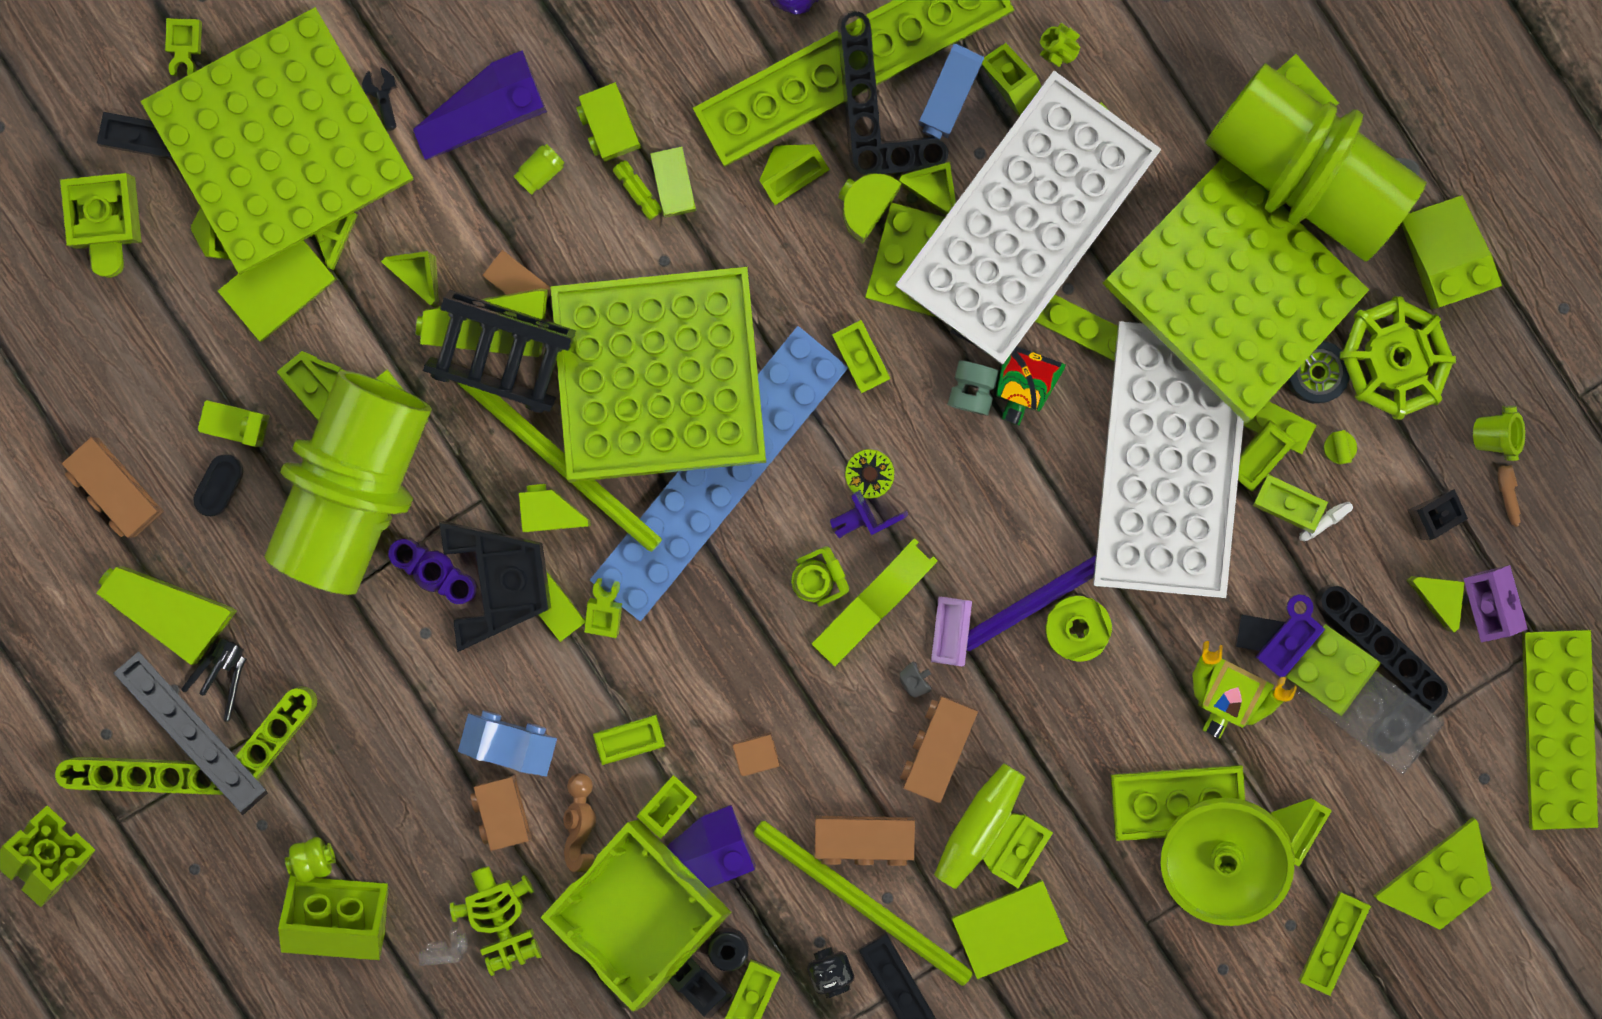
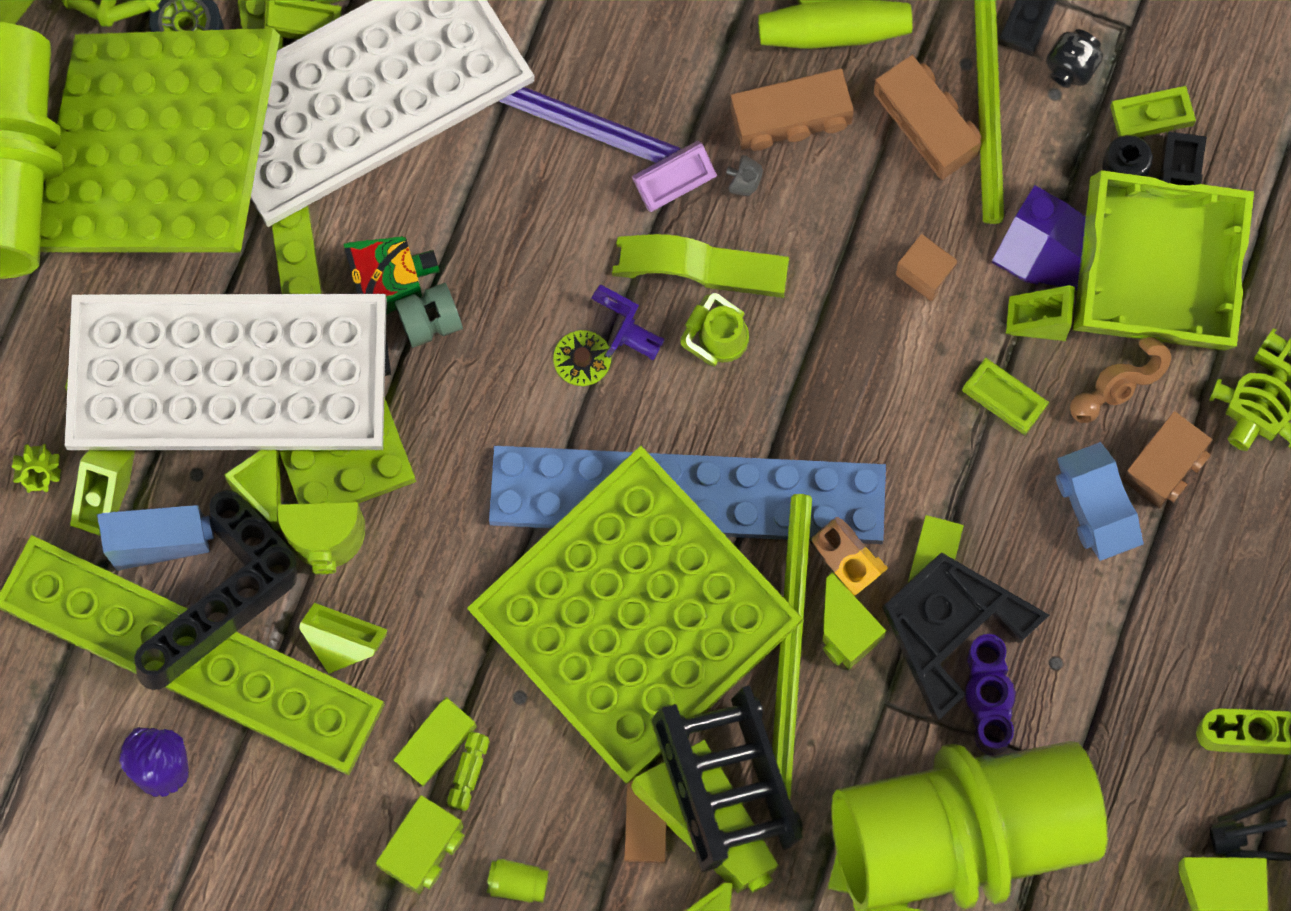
camera: 125 degrees left, 15 degrees down
lime plate [584,578,622,638] -> none
lime plate [832,320,891,394] -> none
lime plate [1045,595,1112,662] -> none
none -> leg [812,517,888,596]

